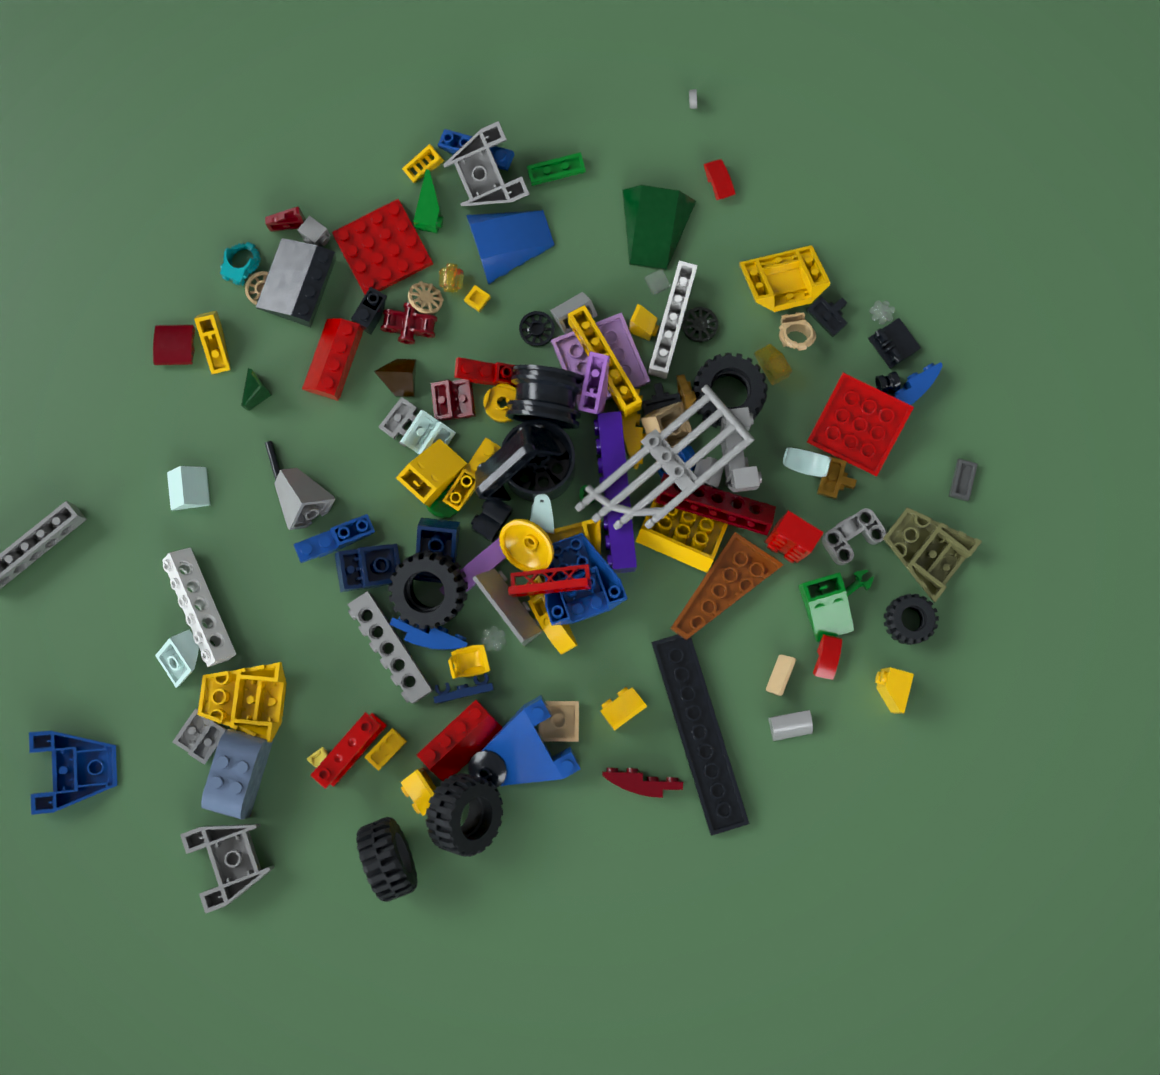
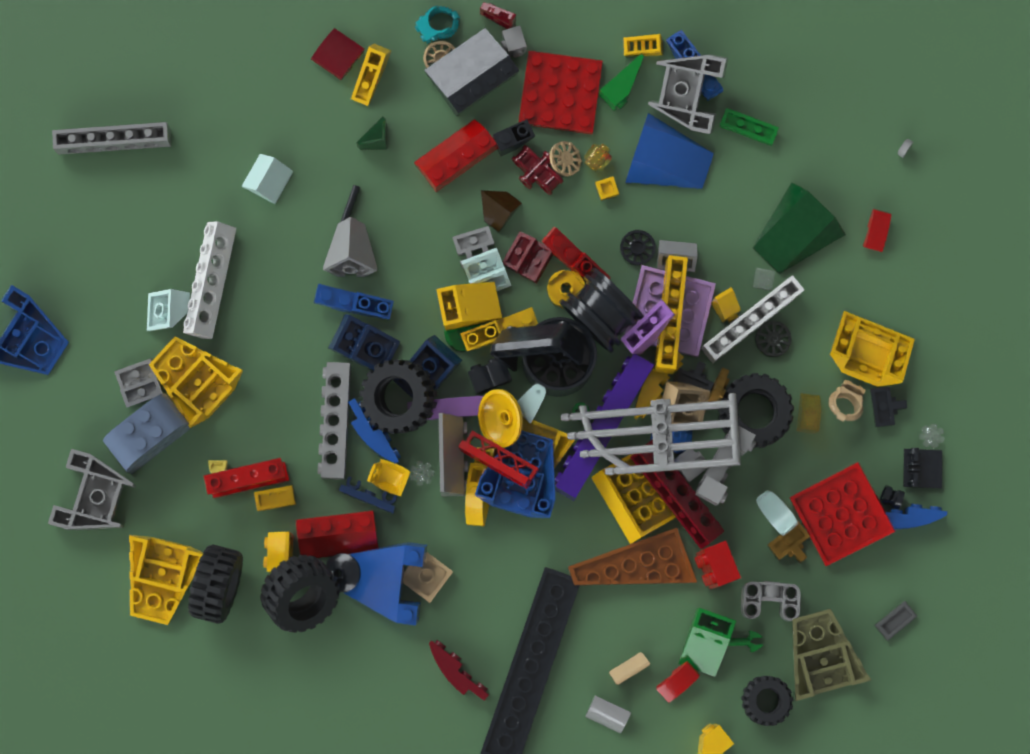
camera: 30 degrees right, 0 degrees up
yellow slope [600,687,647,731] -> none
none -> yellow wedge [129,535,203,625]

